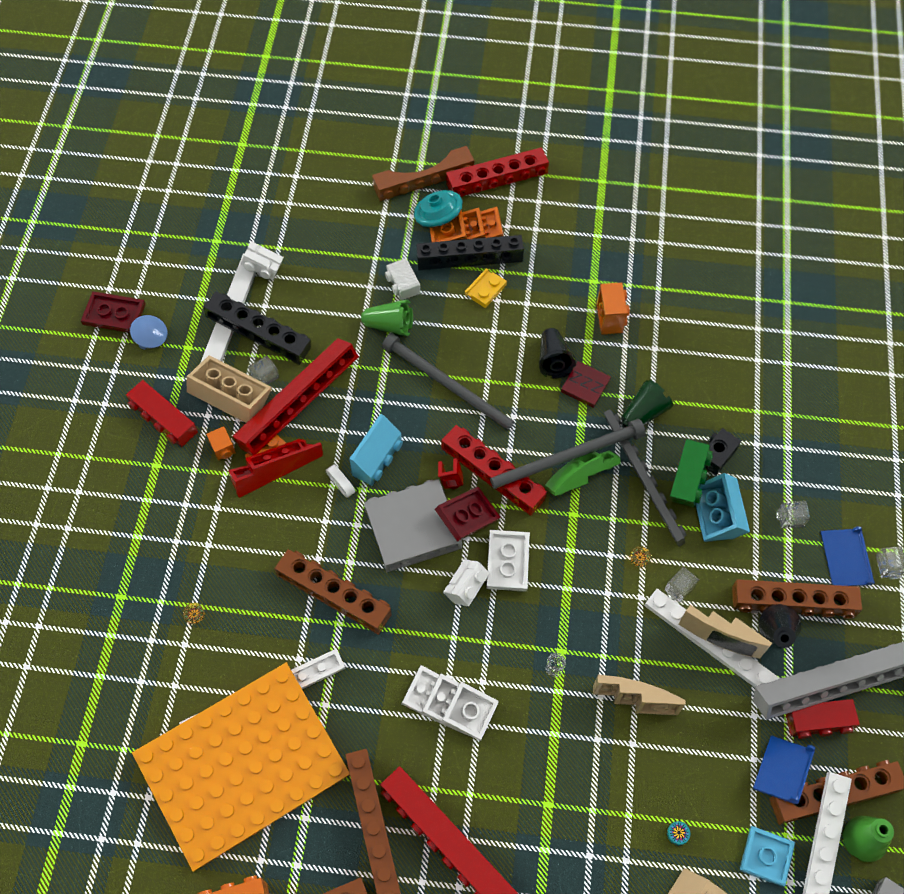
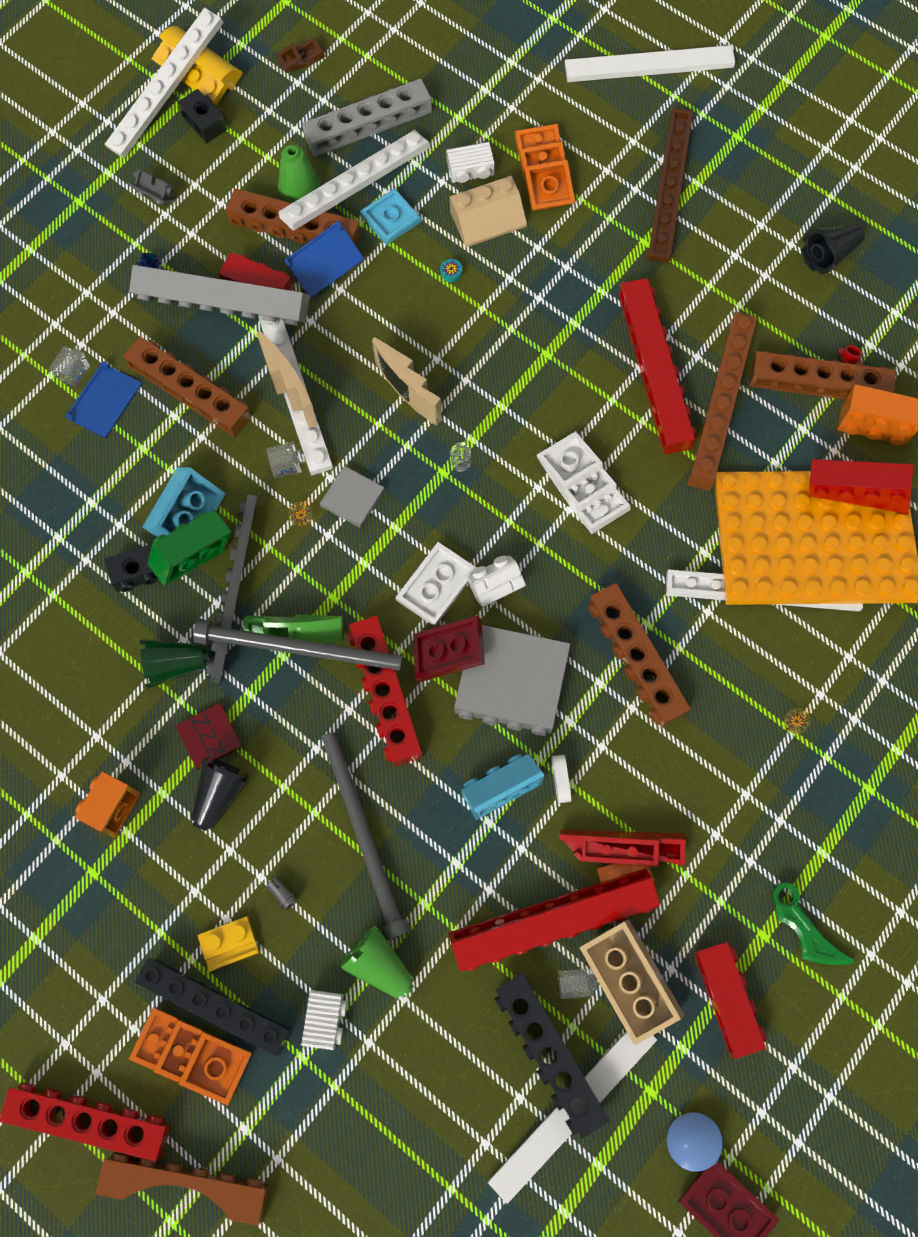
camera: 145 degrees left, 10 degrees up
orange brick [206,426,236,461] -> none
white brick [241,241,284,280] -> none
teal piece [414,190,463,227] -> none
red window [438,458,463,489] -> none
black cone [758,604,801,648] -> none
clear brick [776,501,810,528] -> none
none -> flat silver pin [266,876,298,910]
none -> light grey tile [320,466,385,528]
none -> green piece [771,883,854,965]
none -> red wedge [809,459,914,514]

